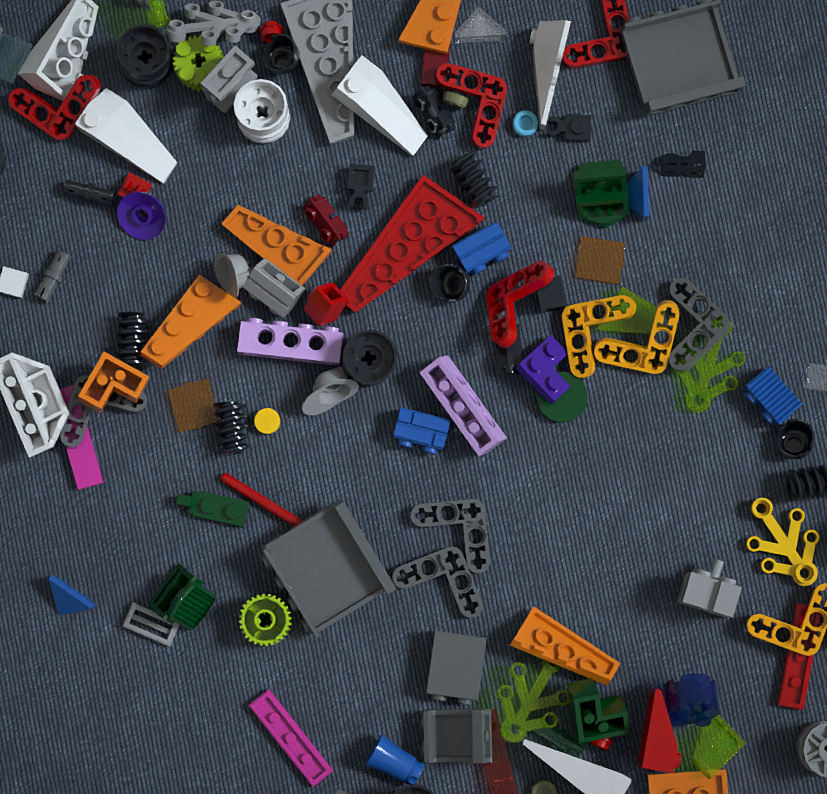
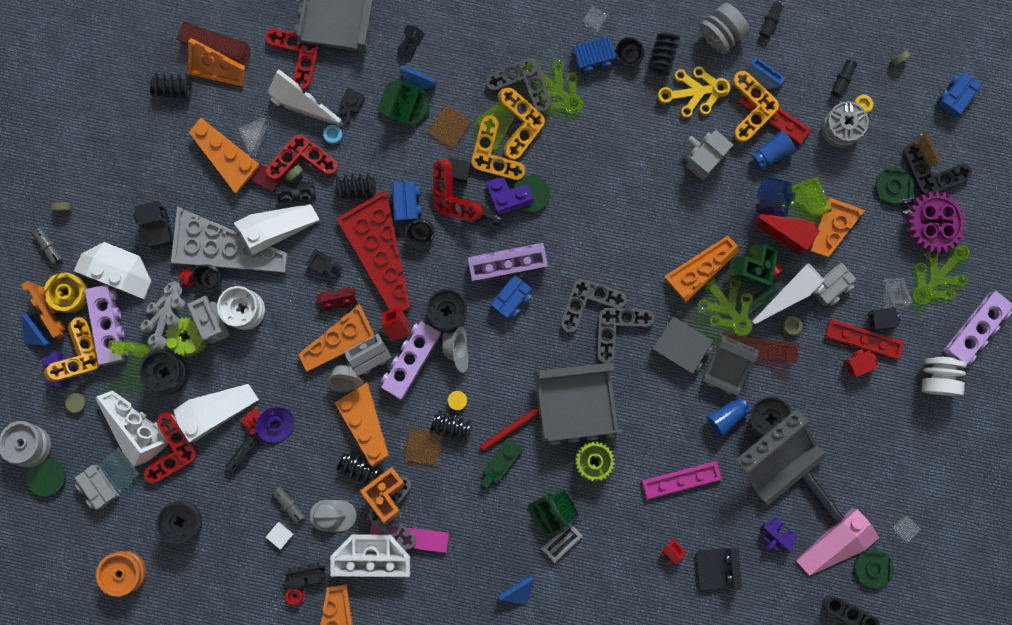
camera: 65 degrees left, 0 degrees up
none -> light grey piece [310,500,357,531]
none -> red tile [660,538,686,565]
none -> blue plant [752,130,796,170]

